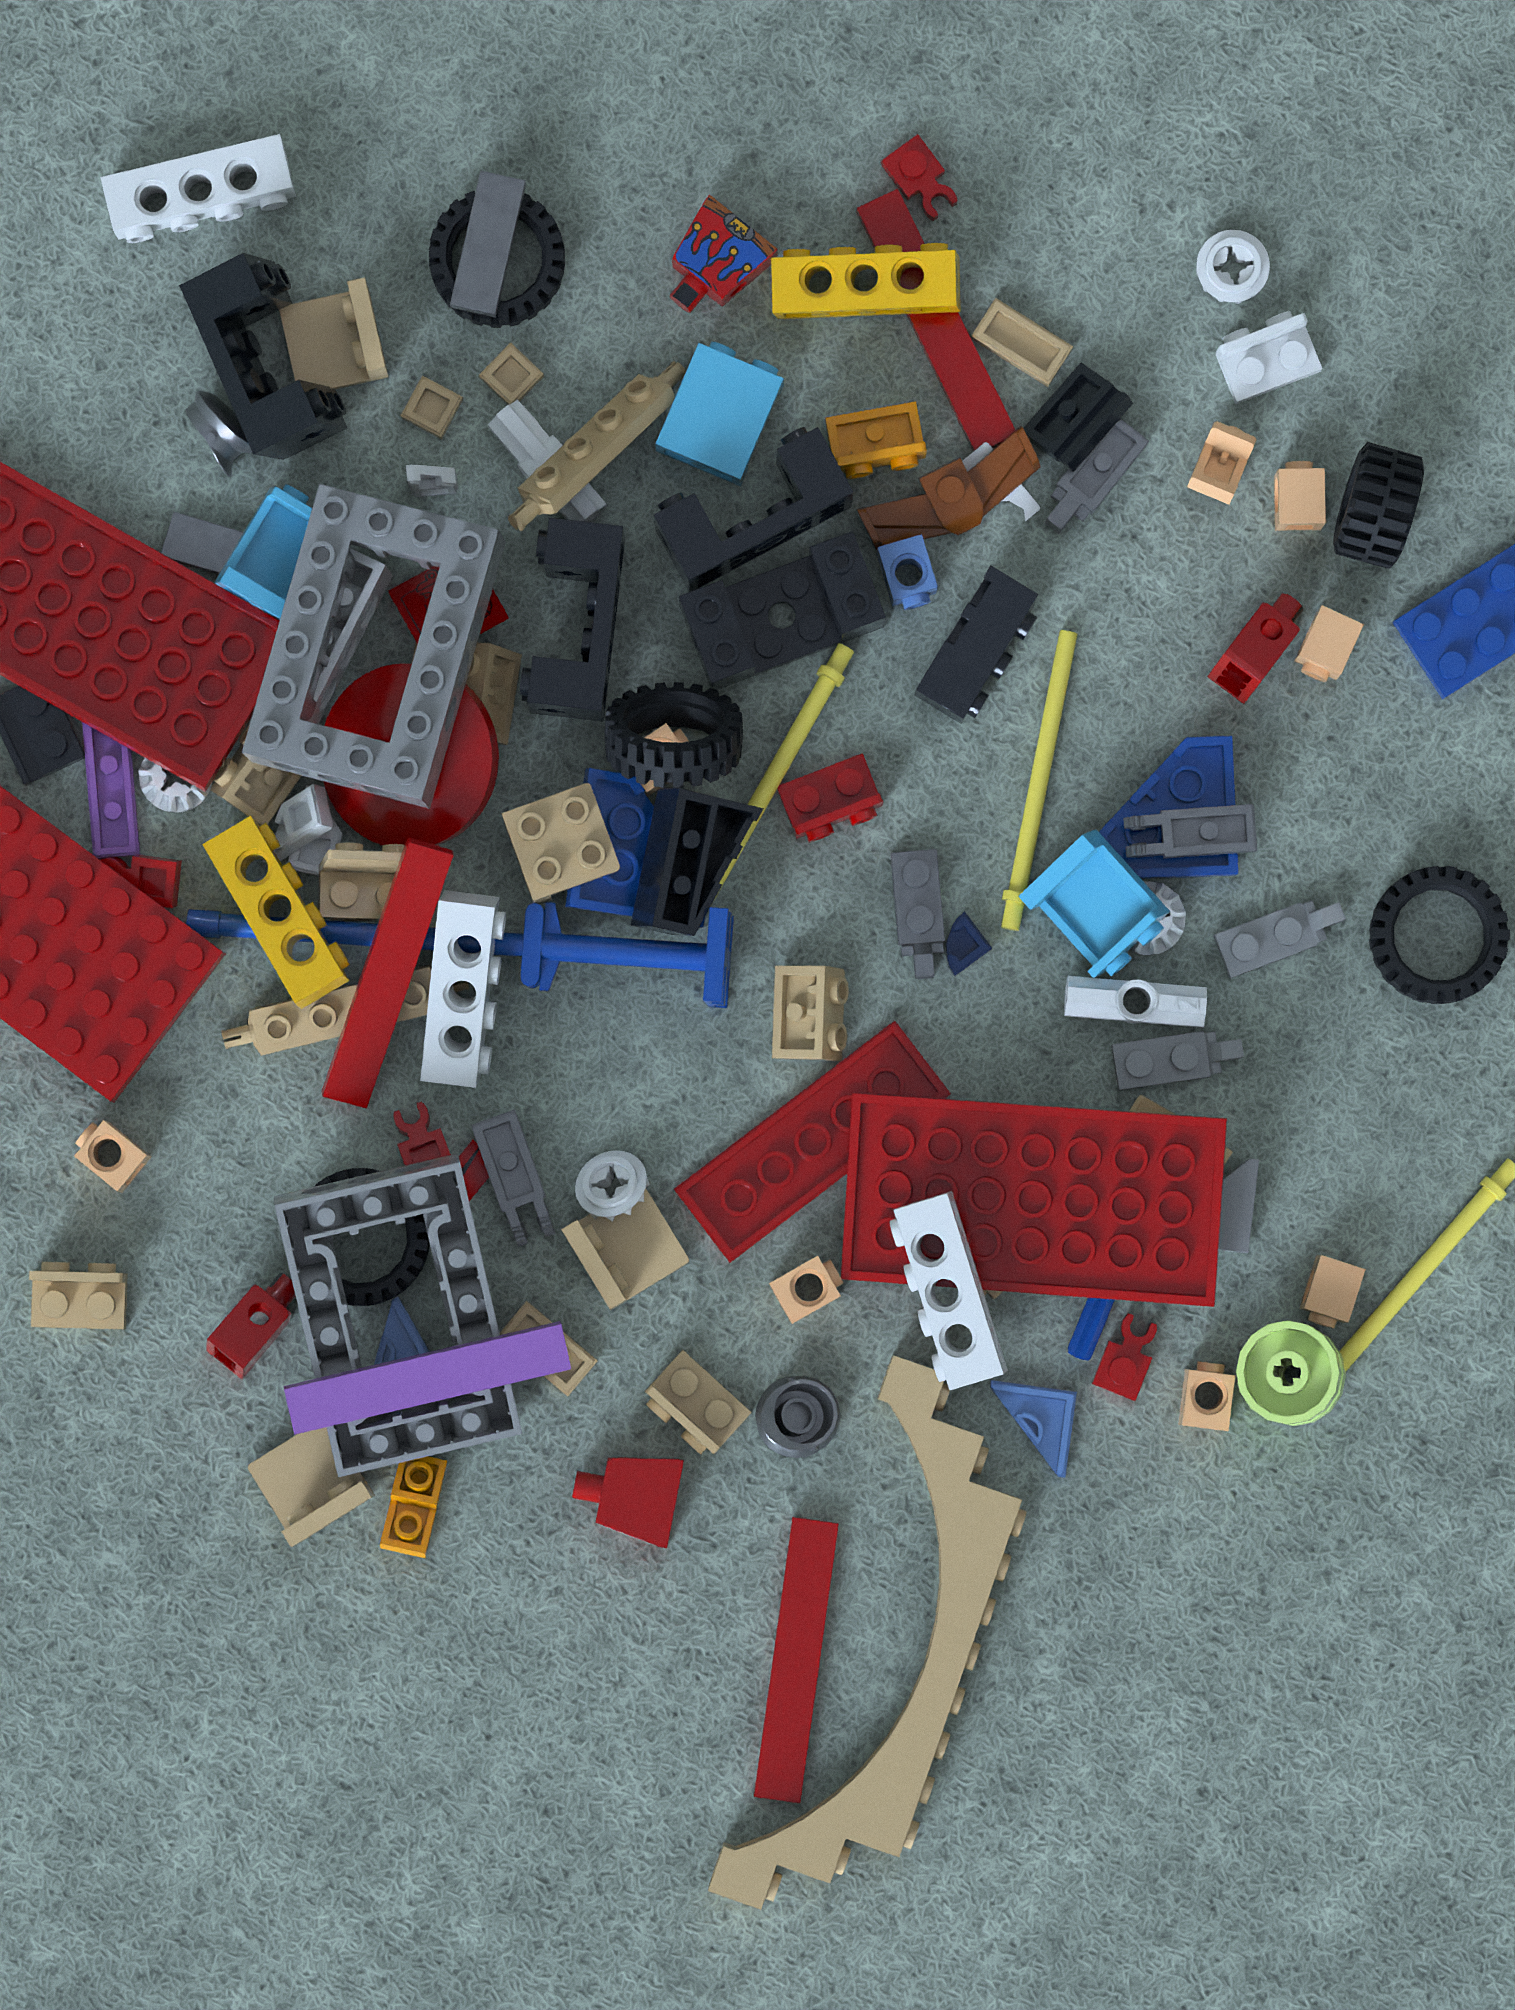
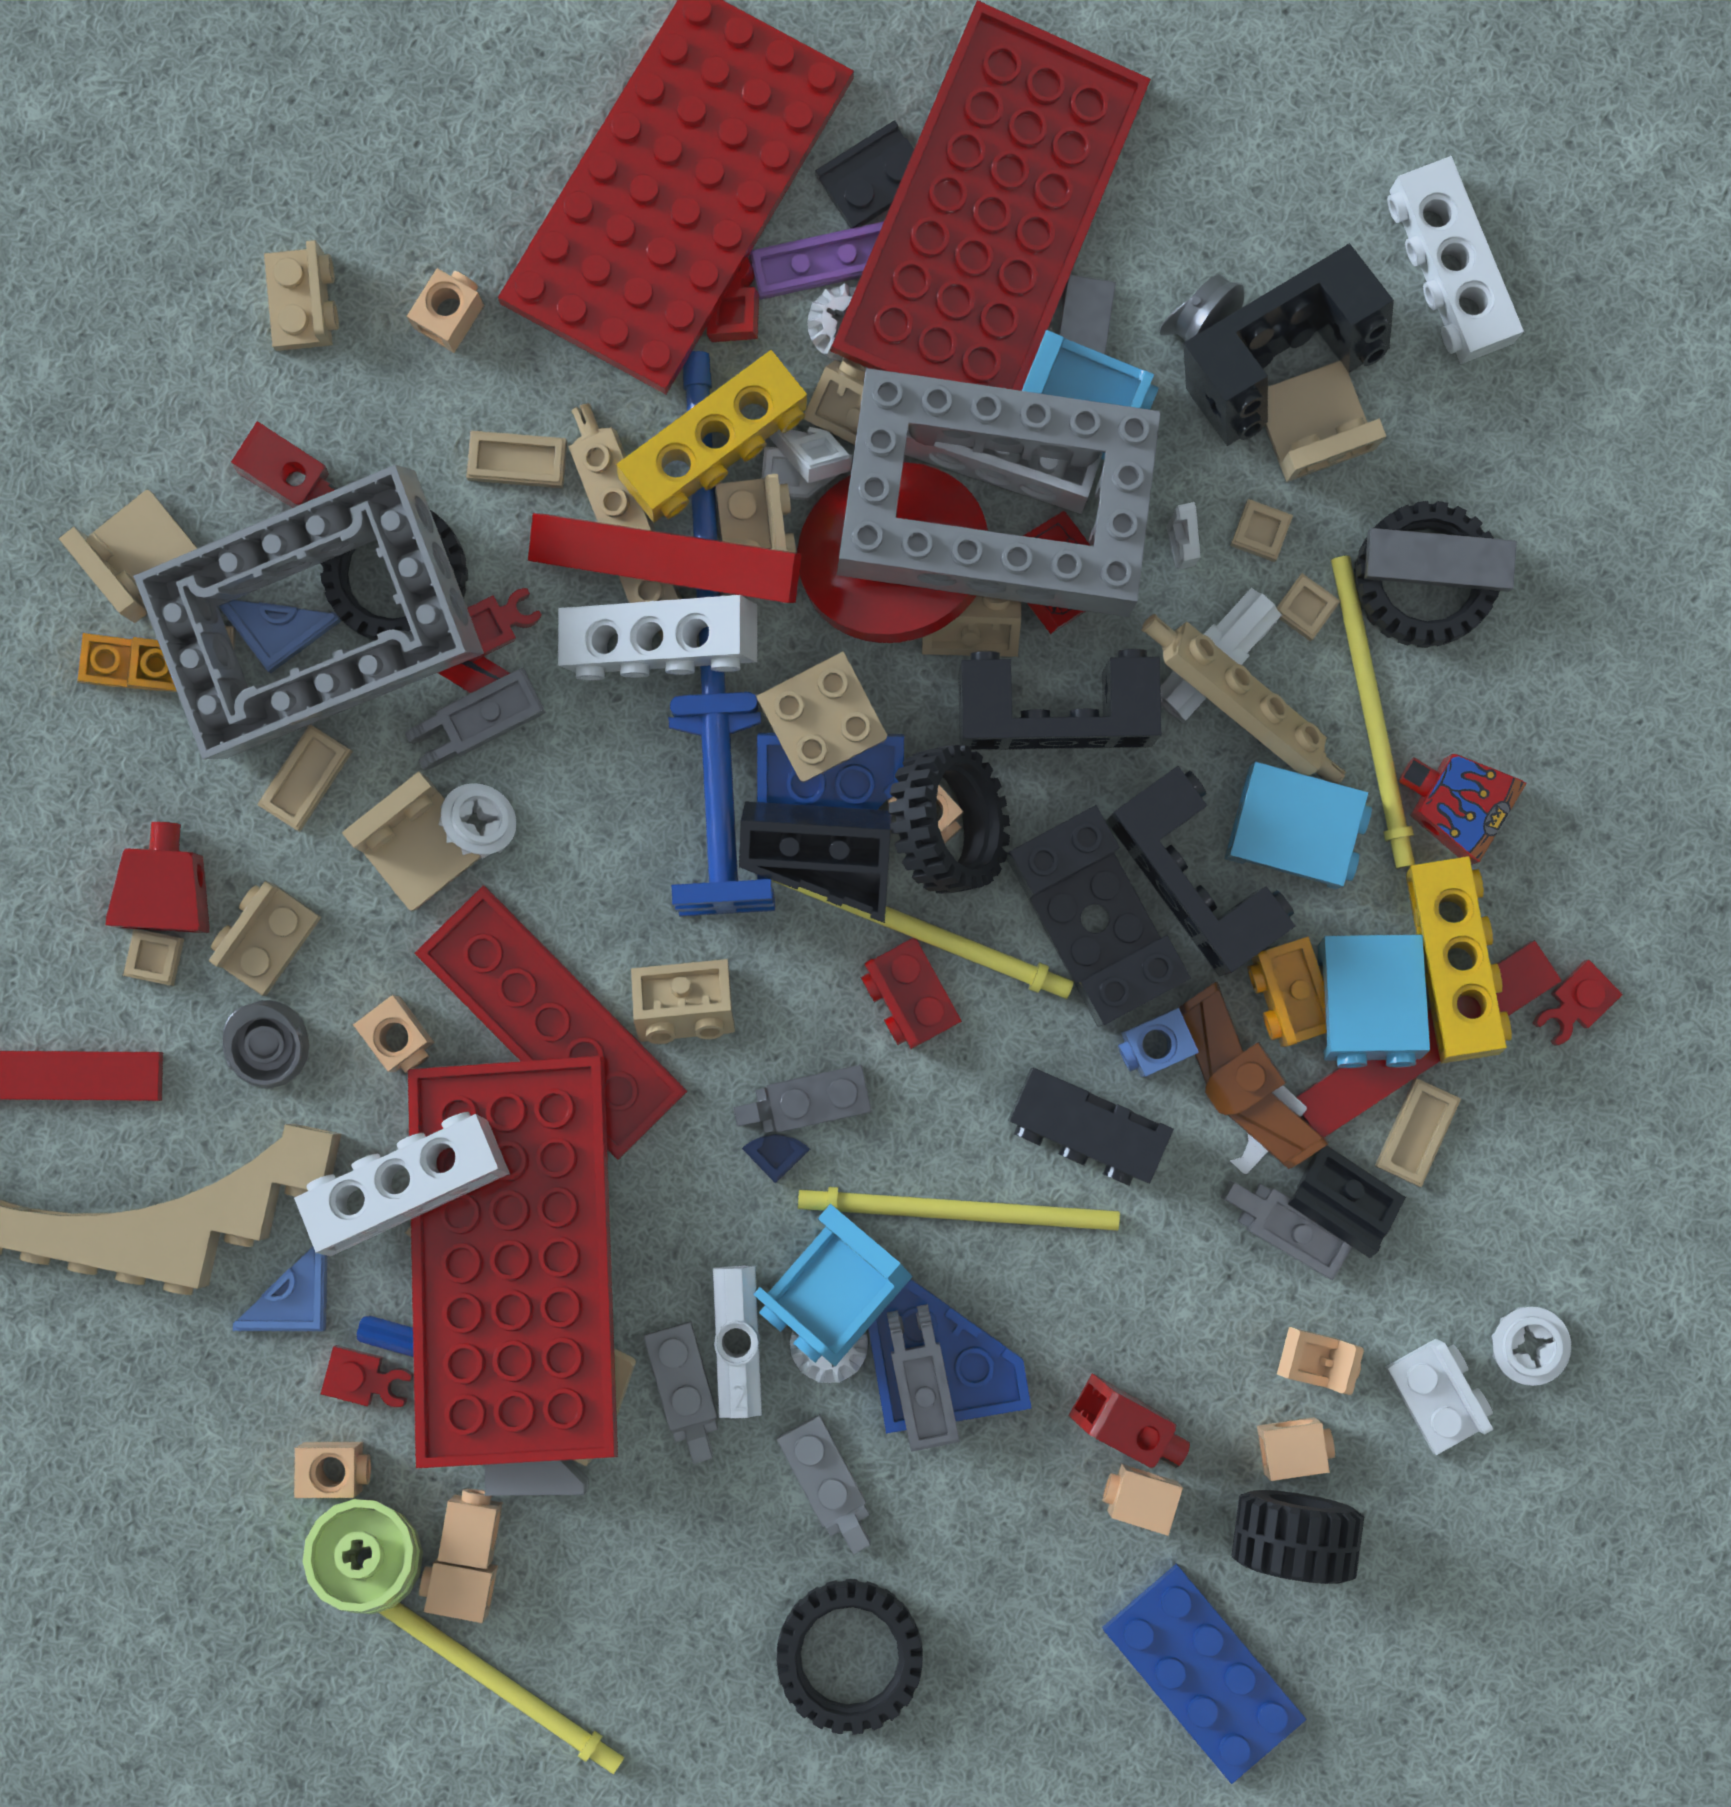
camera: 85 degrees right, 0 degrees up
medium lavender tile [283,1321,571,1435] -> none
none -> tan tile [123,929,184,986]
none -> light nougat brick [437,1489,503,1569]
none -> tan tile [466,431,567,488]
none -> medium azure panel [1317,935,1430,1068]
none -> light yellow bar [1331,556,1415,869]

